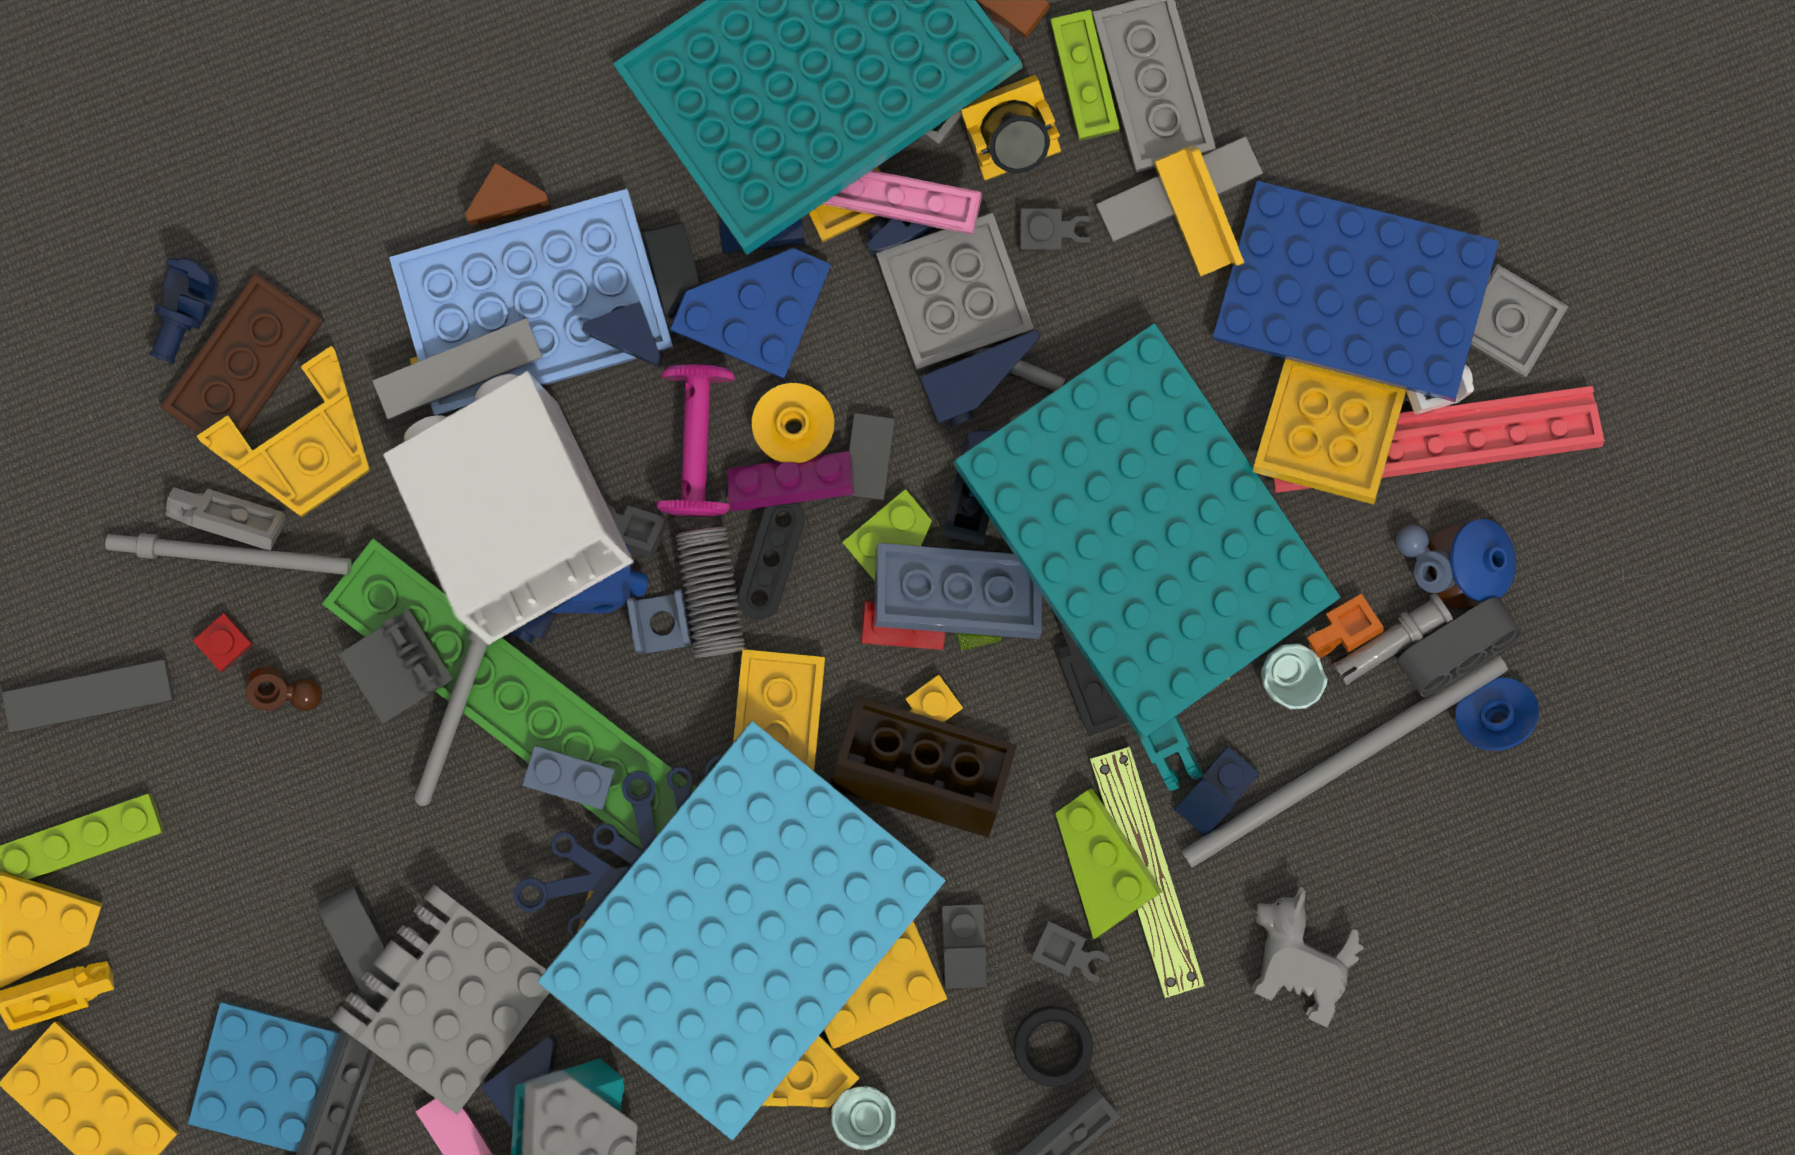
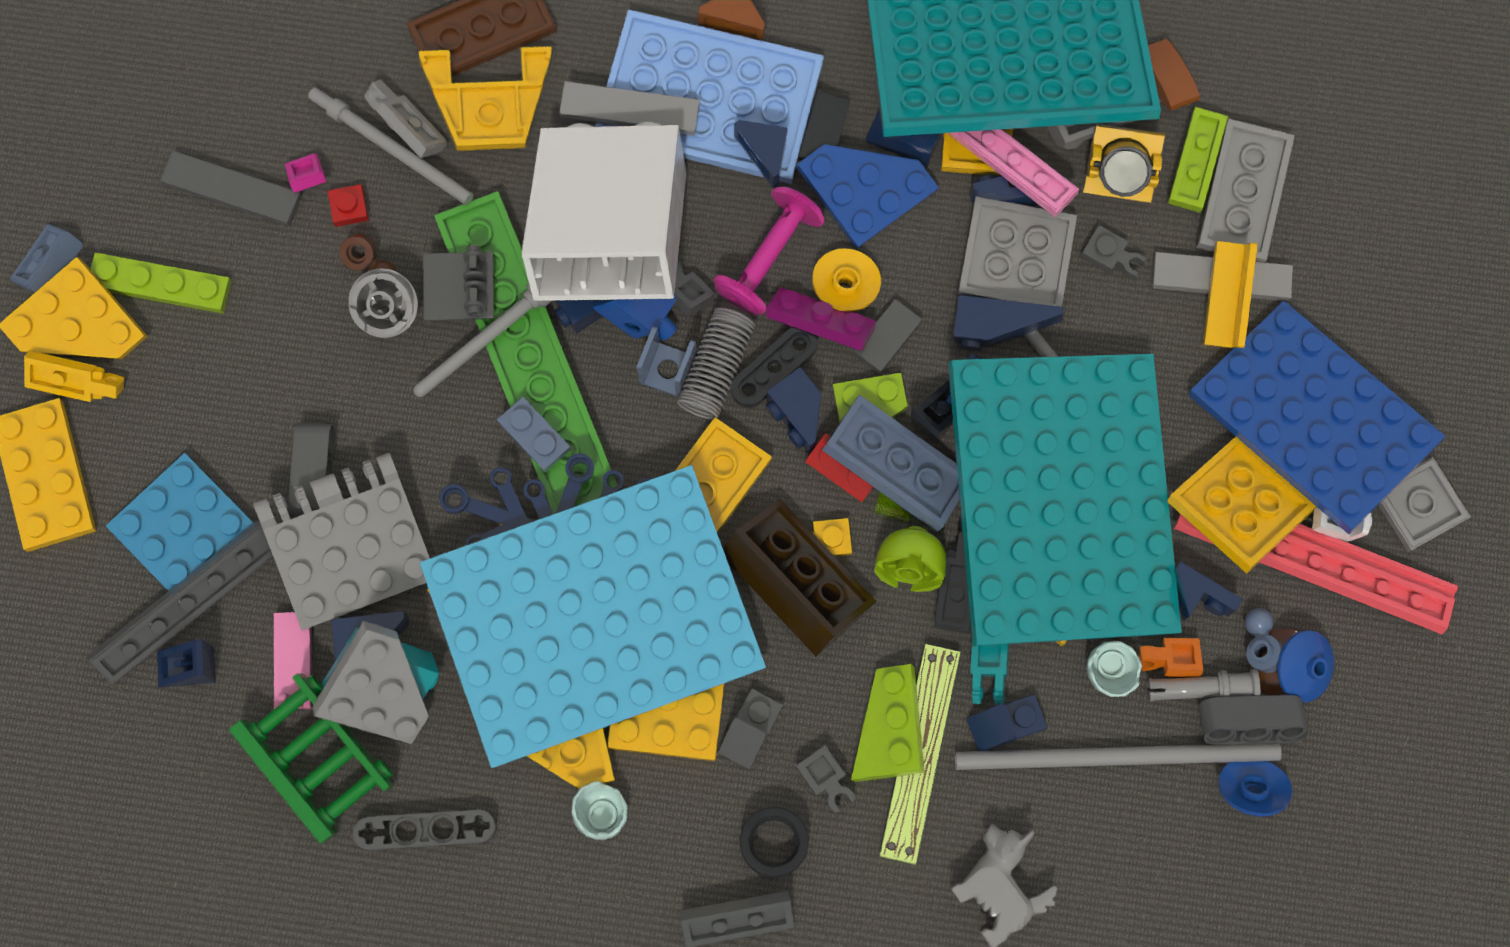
camera: 25 degrees right, 10 degrees down
none -> dark pink tile [284,153,326,193]
none -> light grey cone [349,268,418,338]
none -> dark blue slope [765,367,822,454]
none -> lime cylinder [874,526,946,592]
none -> dark blue slope [1174,561,1243,621]

